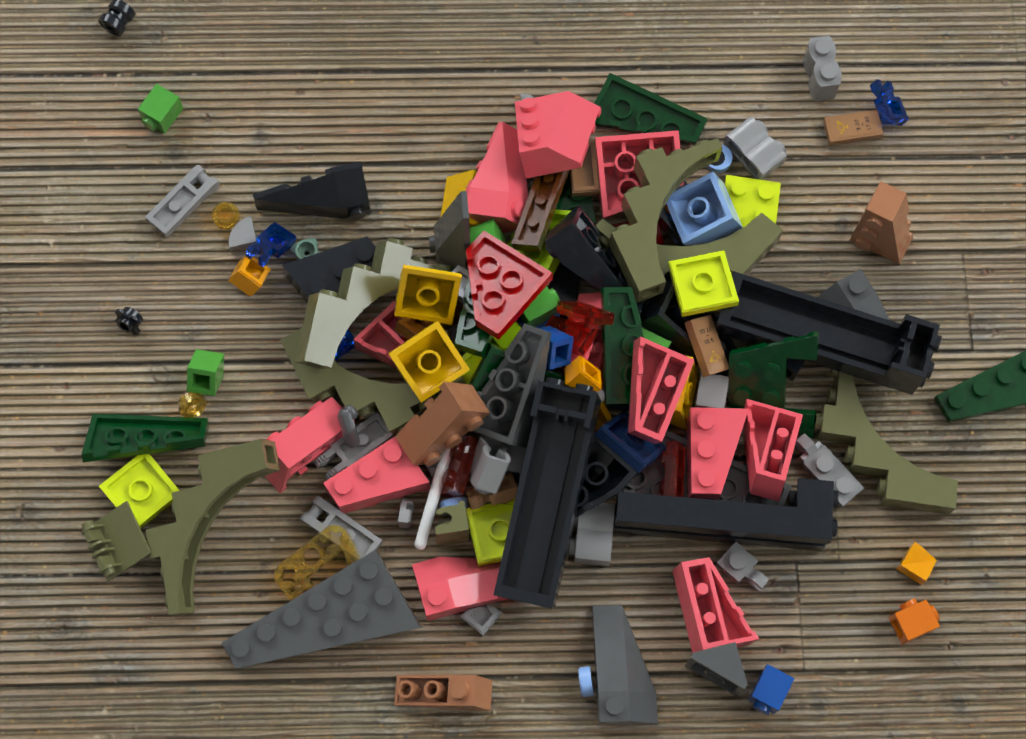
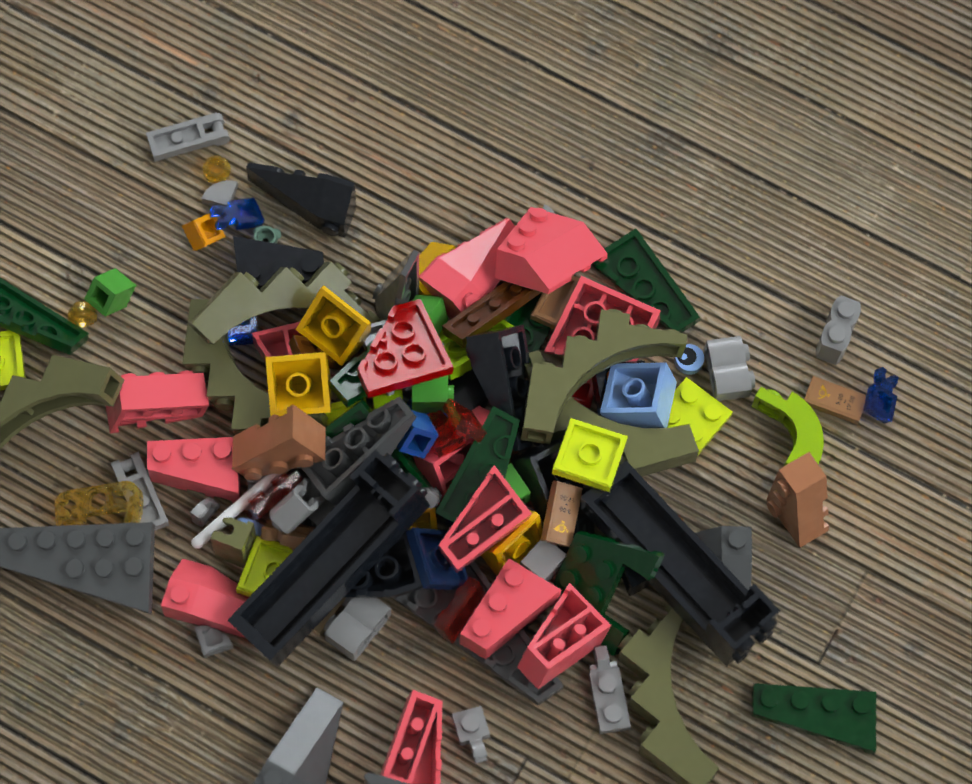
camera: 30 degrees right, 5 degrees down
black plate [115,307,143,335] -> none
bright green brick [138,83,184,134] -> none
light grey hinge [314,412,395,480] -> none
dark grey arm [337,405,360,448] -> none
nougat slope [394,675,493,711] -> none
light orange slope [565,356,602,392] -> none
light blue tile [578,666,594,697] -> none
black brick [613,478,838,551] -> none
none -> lime arch [751,387,824,466]

